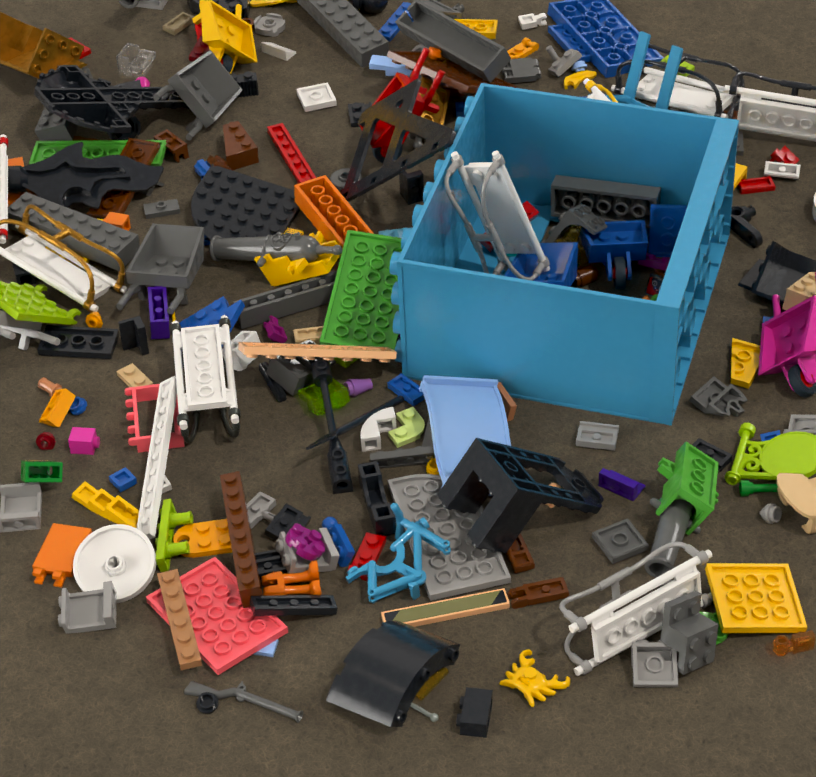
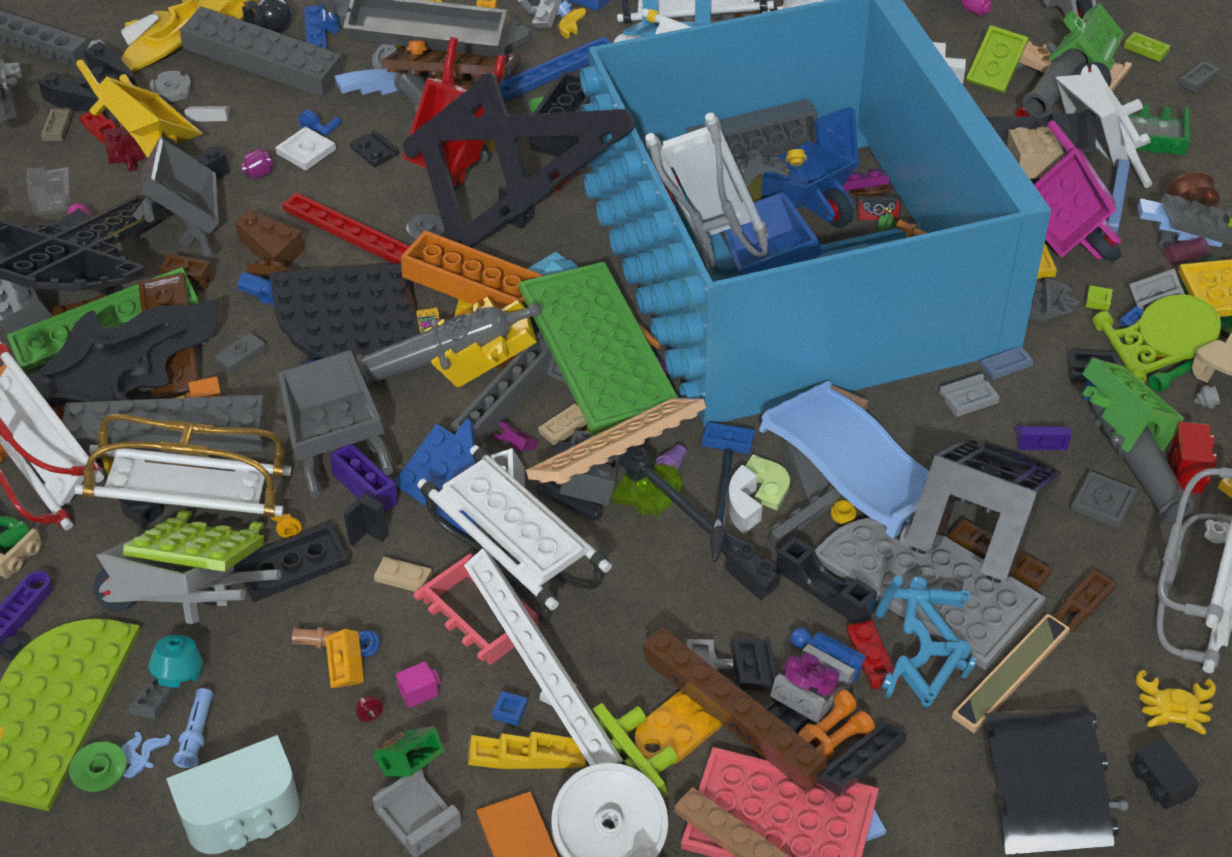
camera: 35 degrees left, 5 degrees up
none -> magenta head [241,148,274,179]
none -> blue plate [298,110,341,136]
none -> yellow plate [785,149,807,166]
none -> sand blue tile [980,346,1034,380]
none -> lime plate [1086,285,1113,311]
none -> red brick [1167,422,1217,494]

